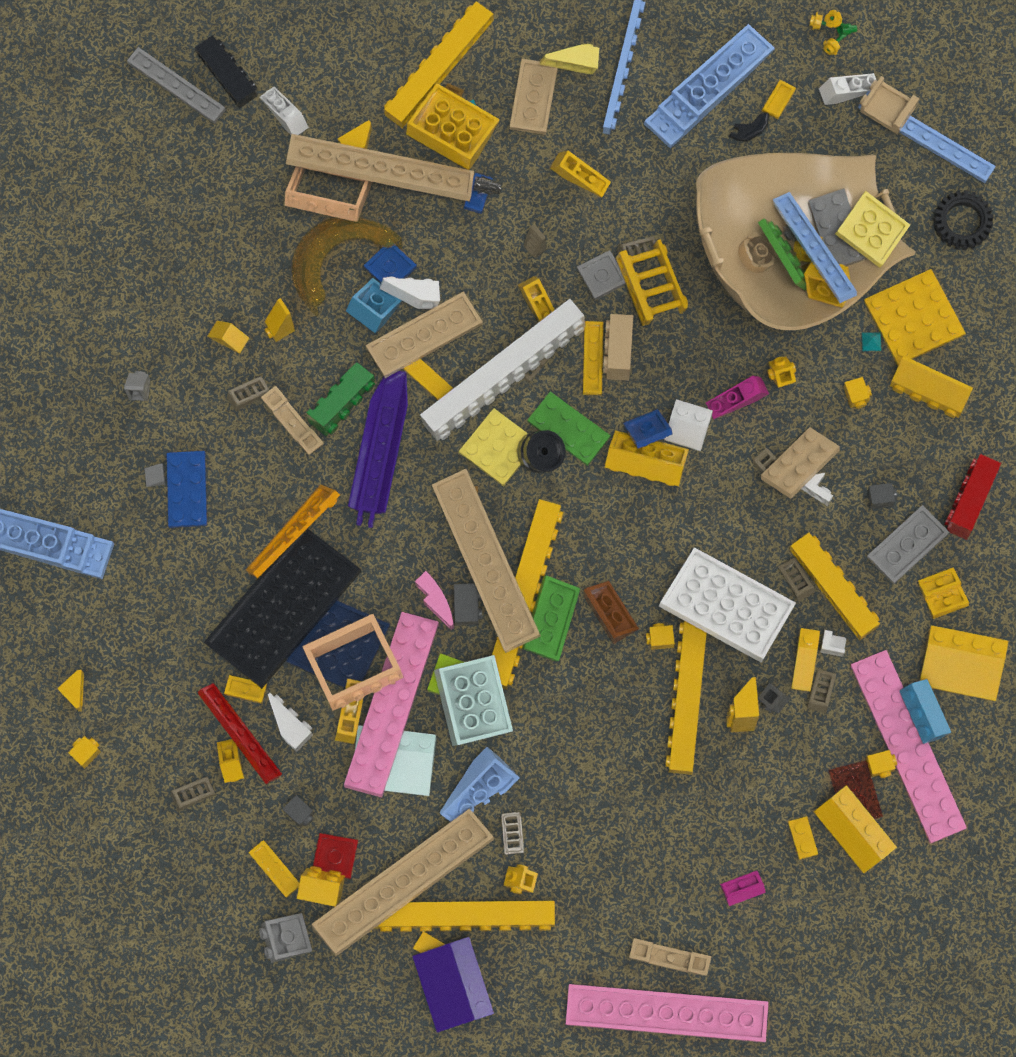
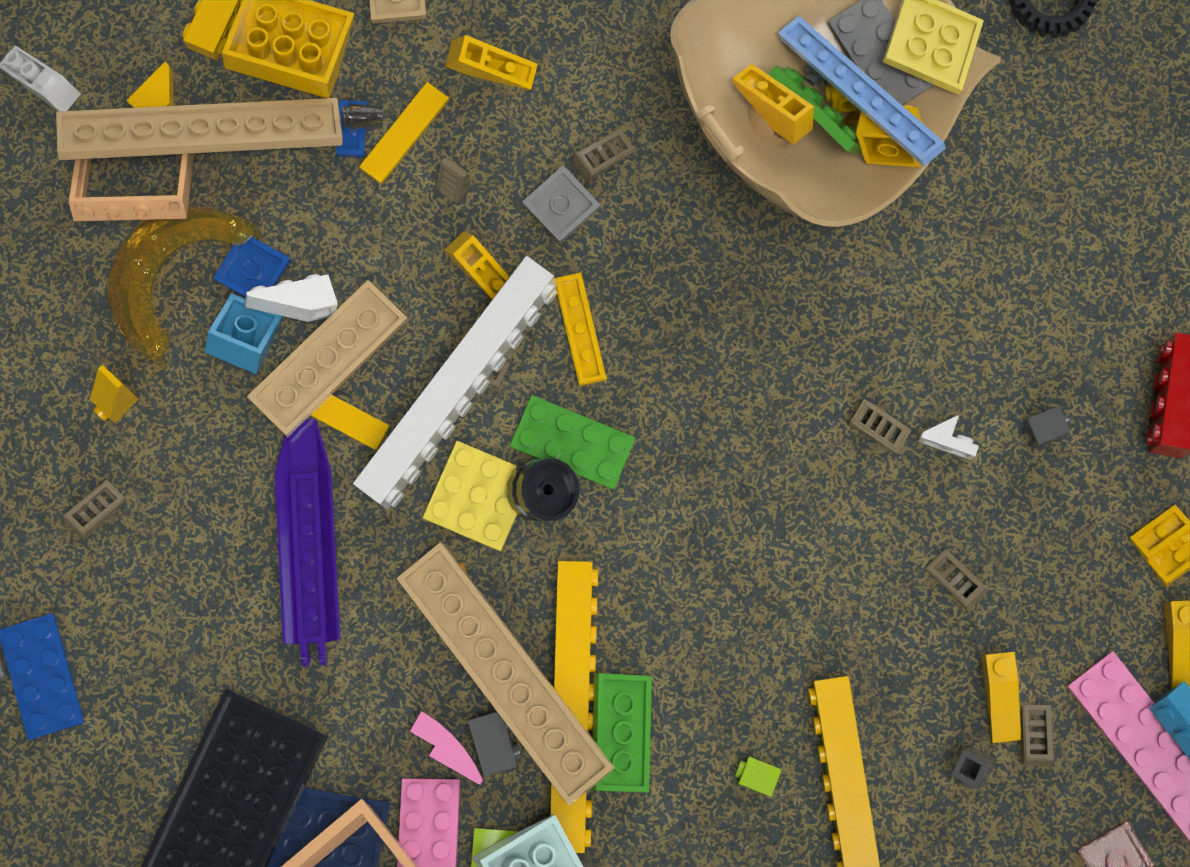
camera: 15 degrees left, 5 degrees up
yellow slope [207,321,249,354] -> none
light orange wing [246,484,340,578] -> none
tan slope [261,386,324,455] -> none
green wedge [306,362,375,437] -> none
dark orange slope [583,581,639,644] -> none
tan brick [603,314,633,381] -> none
yellow slope [605,430,689,486] -> none
yellow fence [616,239,688,326] -> none
blue plate [623,409,673,448] -> none
yellow brick [646,623,675,650] -> none
white plate [659,547,796,663] -> none
white slope [664,399,713,451] -> none
dark pink slope [706,376,769,419] -> none
yellow slope [726,677,759,732] -> none
tan plate [761,427,840,499] -> none
yellow brick [767,356,796,388] -> none
yellow brick [789,533,880,641] -> none
white panel [820,630,846,657] -> none
yellow brick [843,377,872,409] -> none
teal slope [862,332,881,351] -> none
yellow plate [864,269,966,366] -> none
yellow brick [865,750,897,778] -> none
light grey plate [867,505,949,585] -> none
yellow slope [890,356,973,418] -> none
none -> yellow tile [359,82,449,185]
none -> yellow slope [732,63,814,145]
none -> lime brick [735,757,782,797]

